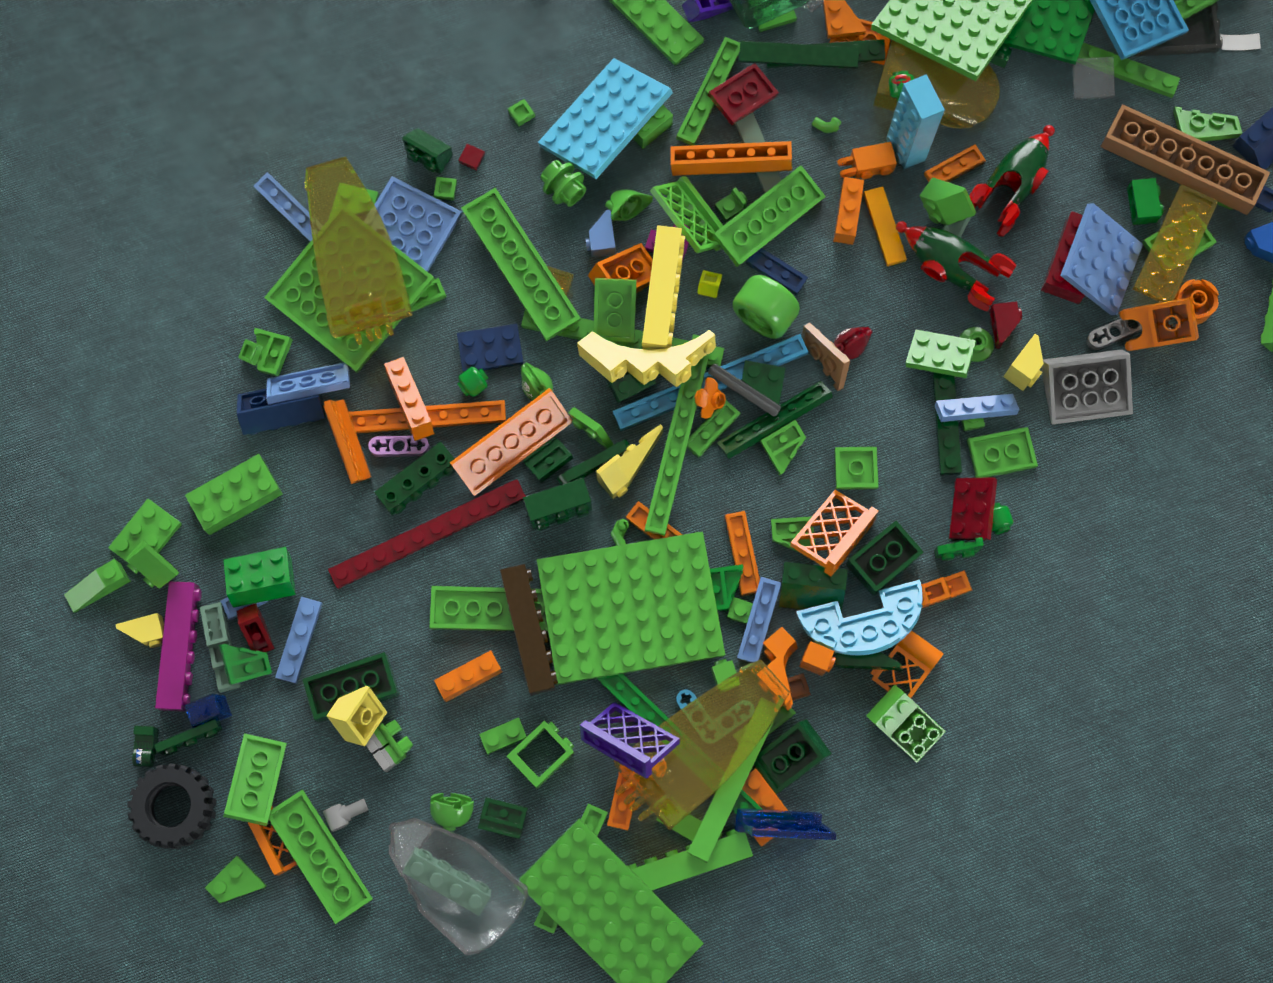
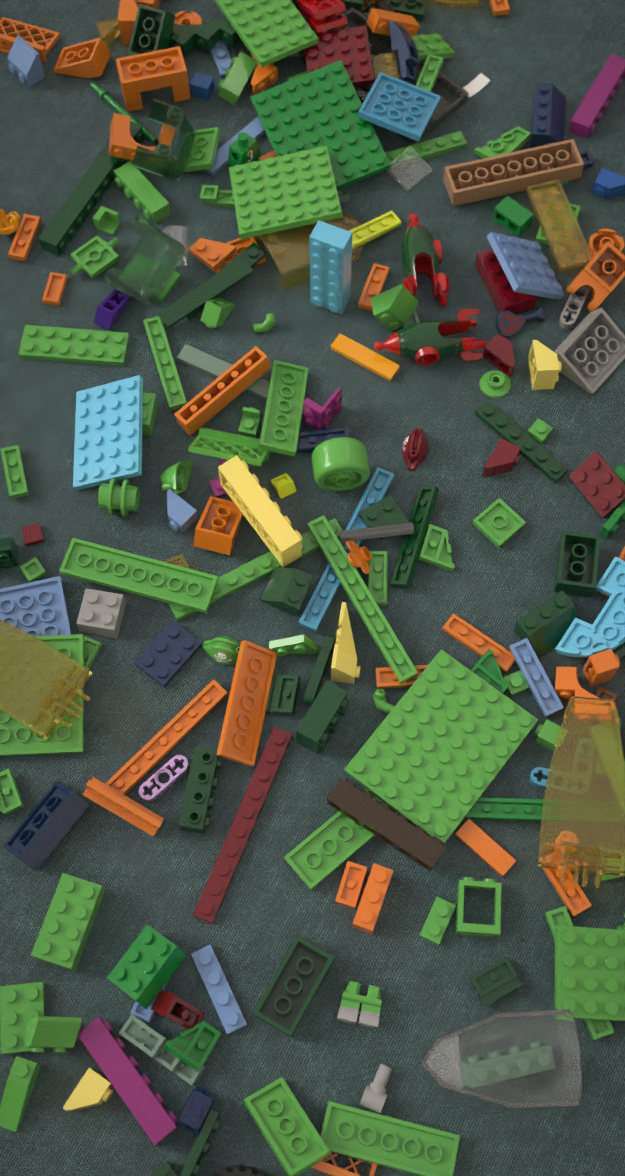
camera: 40 degrees left, 10 degrees down
medium blue tile [266,362,350,405] -> none
light yellow slope [327,686,387,747] -> none
brick [384,357,434,441] -> none
bright green cylinder [430,793,474,831] -> none
green head [457,367,488,397] -> none
bright green tile [508,99,535,126] -> none
light yellow arch [577,330,716,387] -> none
dark purple fence [580,702,680,779] -> none
bright green plate [593,278,637,342] -> none
dark red plate [708,63,779,125] -> none
bright green wing [770,517,815,552] -> none
fence [790,490,878,576] -> none
medium nougat wing [802,323,850,391] -> none
orange brick [833,177,864,245] -> none
orange hinge [837,142,897,179] -> none
green head [888,71,915,101] -> none
plate [906,330,976,378] -> none
medium blue plate [935,394,1020,422] -> none
bright green tile [967,427,1038,478] -> none
none -> bright green plate [0,445,29,499]
none -> light grey brick [76,588,127,639]
none -> bright green slope [200,297,235,329]
none -> magenta bracket [303,387,343,431]
none -> orange plate [335,861,367,909]
none -> neon yellow tile [349,211,402,250]
none -> orange tile [455,819,516,877]
none -> dark red slope [482,439,521,477]
none -> dark blue piece [495,306,545,337]

